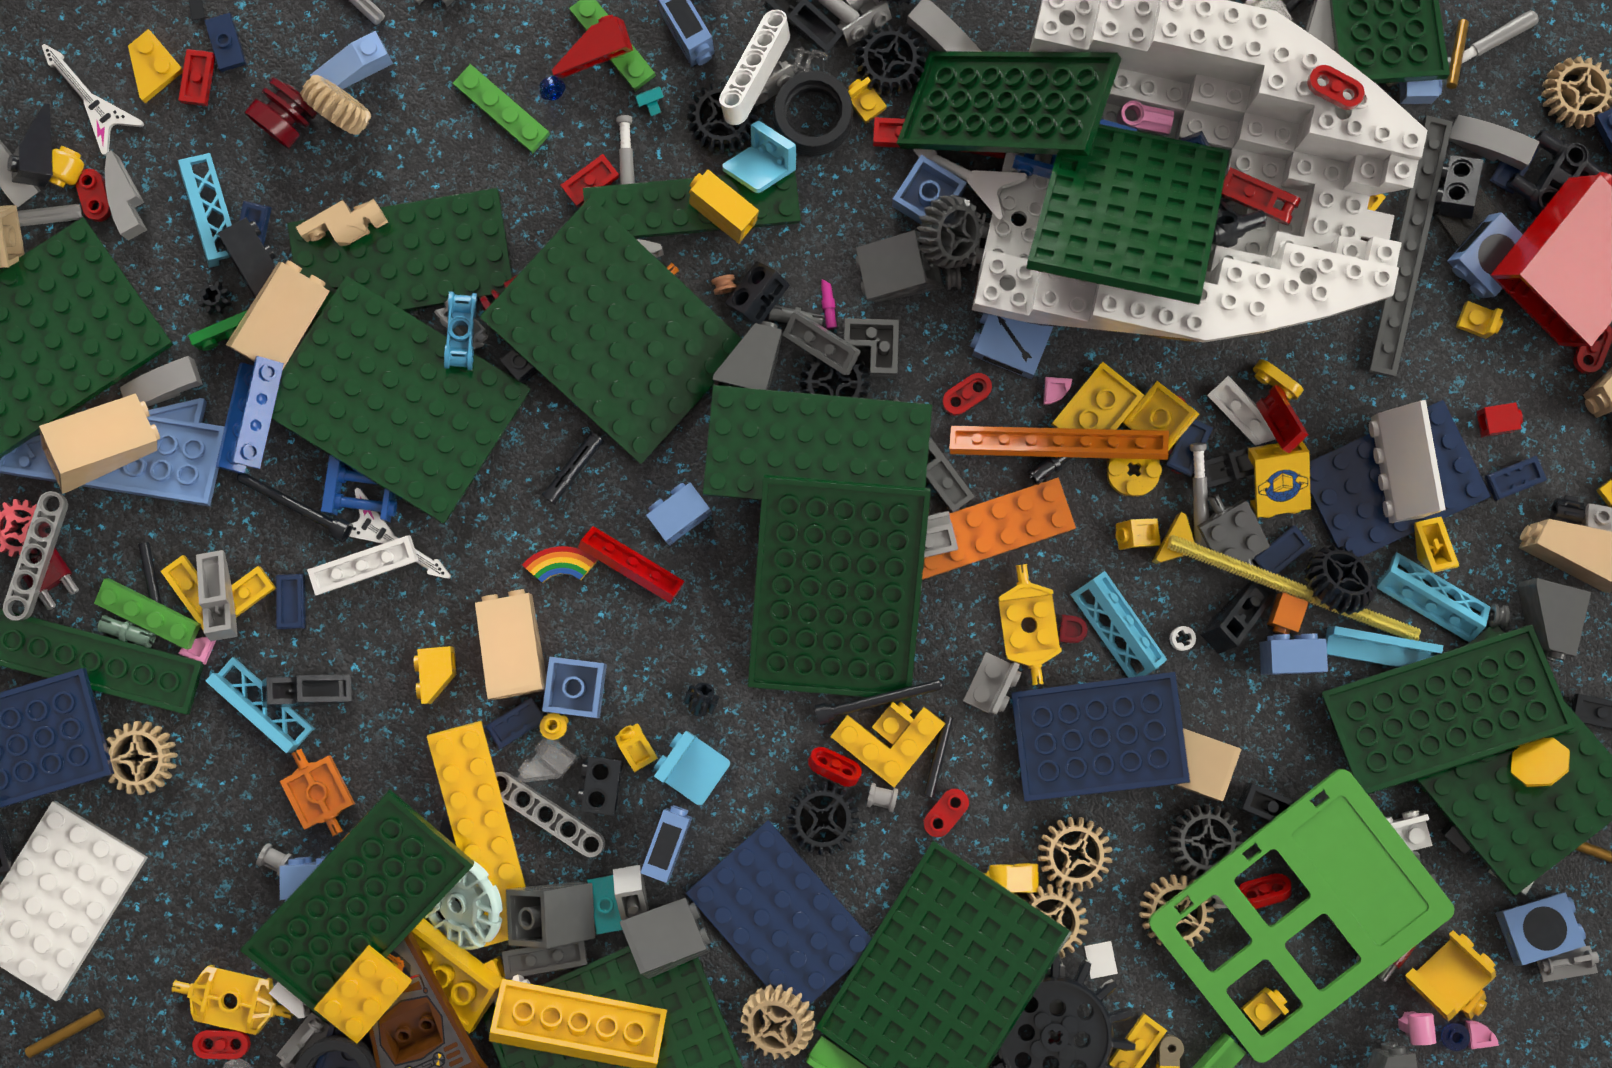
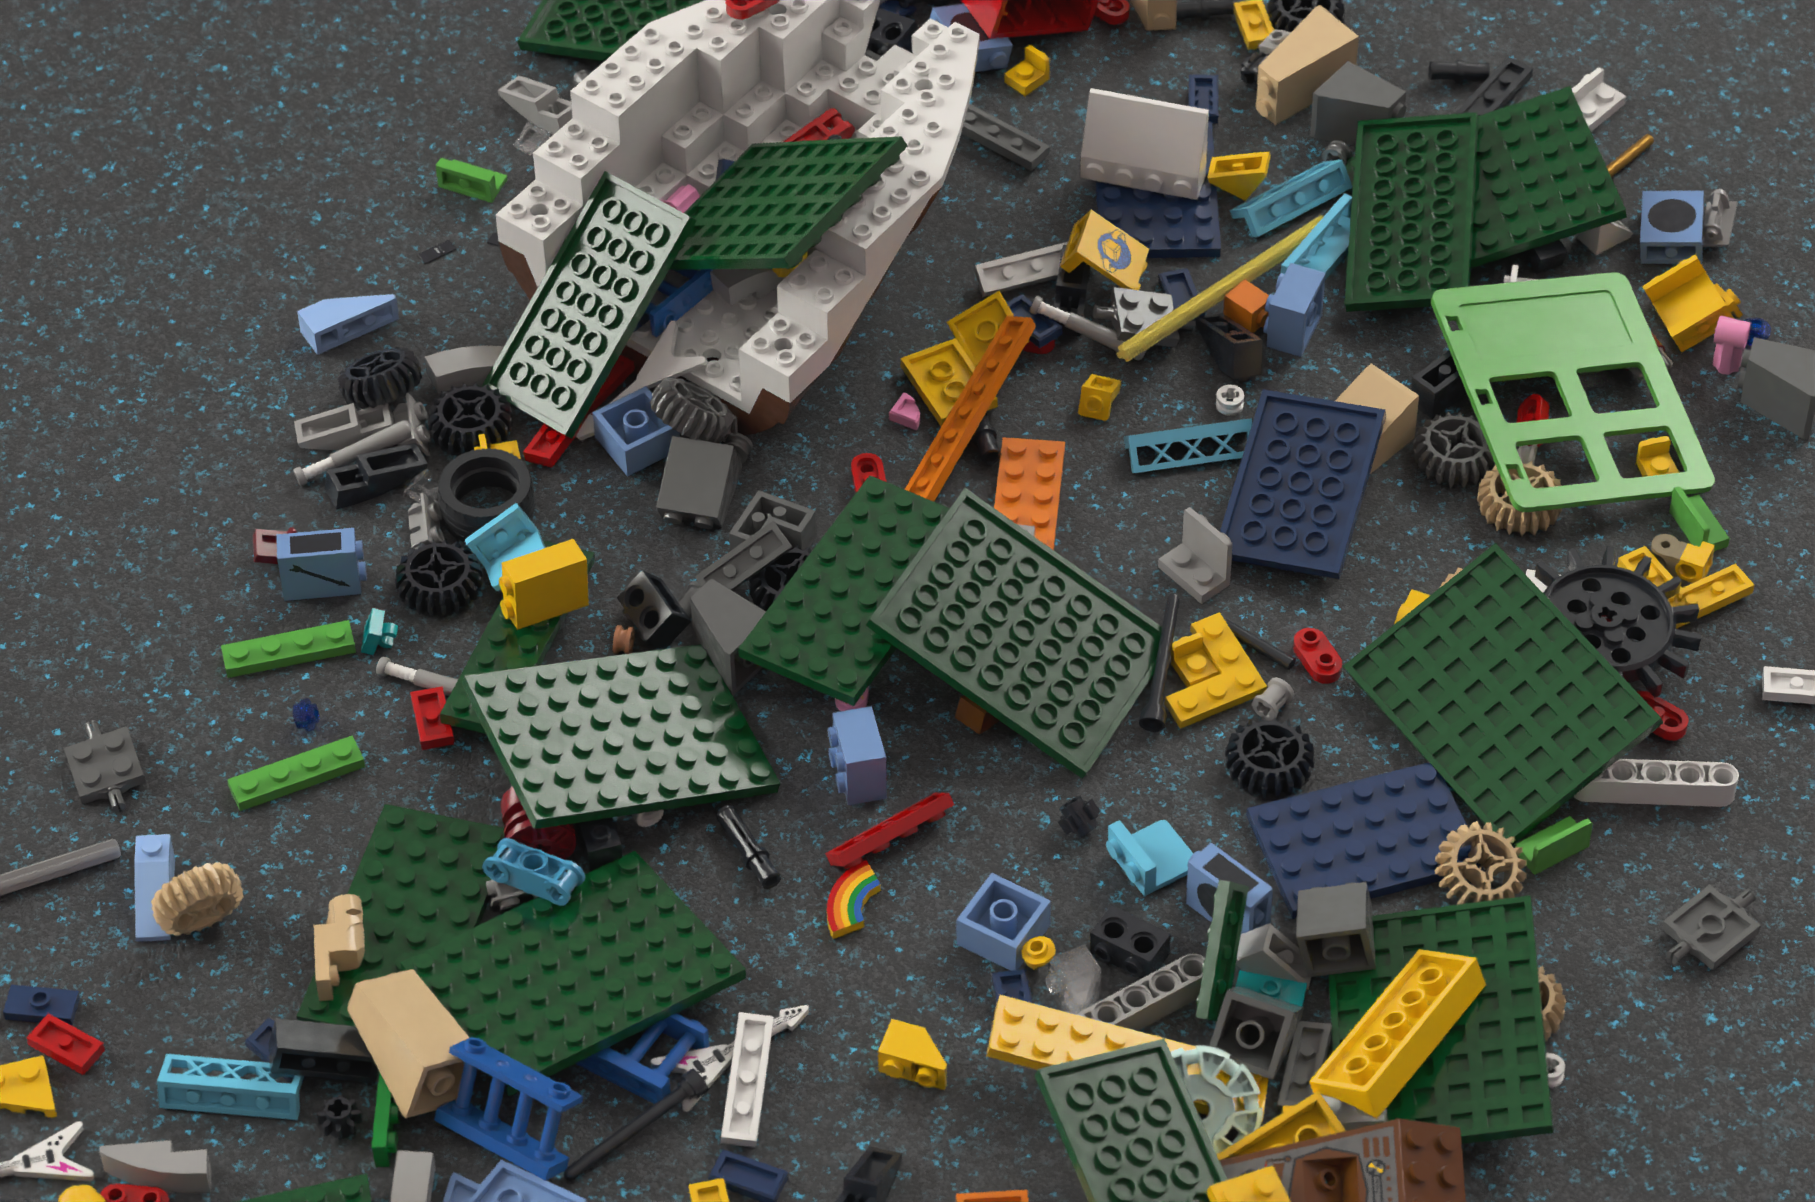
camera: 65 degrees left, 35 degrees down
dark red wheel [244,77,318,149] -> none
tan slope [475,589,547,700] -> none
red slope [552,15,633,78] -> none
yellow bracket [615,724,658,772] -> none
white beam [719,10,790,125] -> none
red plate [808,747,862,787] -> none
dark pink piece [821,279,837,330] -> none
medium blue brick [970,313,1053,379] -> none
yellow plate [998,564,1062,685] -> none
tan gear [1038,817,1112,891] -> none
dark red tile [1058,614,1088,643] -> none
yellow plate [1107,458,1162,497] -> none
yellow slope [1152,512,1195,564] -> none
yellow plate [1253,359,1304,401] -> none
red plate [1256,385,1309,453] -> none
black gear [1304,545,1378,616] -> none
bright pink tile [1465,1020,1499,1049] -> none
red brick [1476,402,1523,438] -> none
yellow piece [1511,738,1570,787] -> none
none -> dark green plate [1196,880,1249,1022]

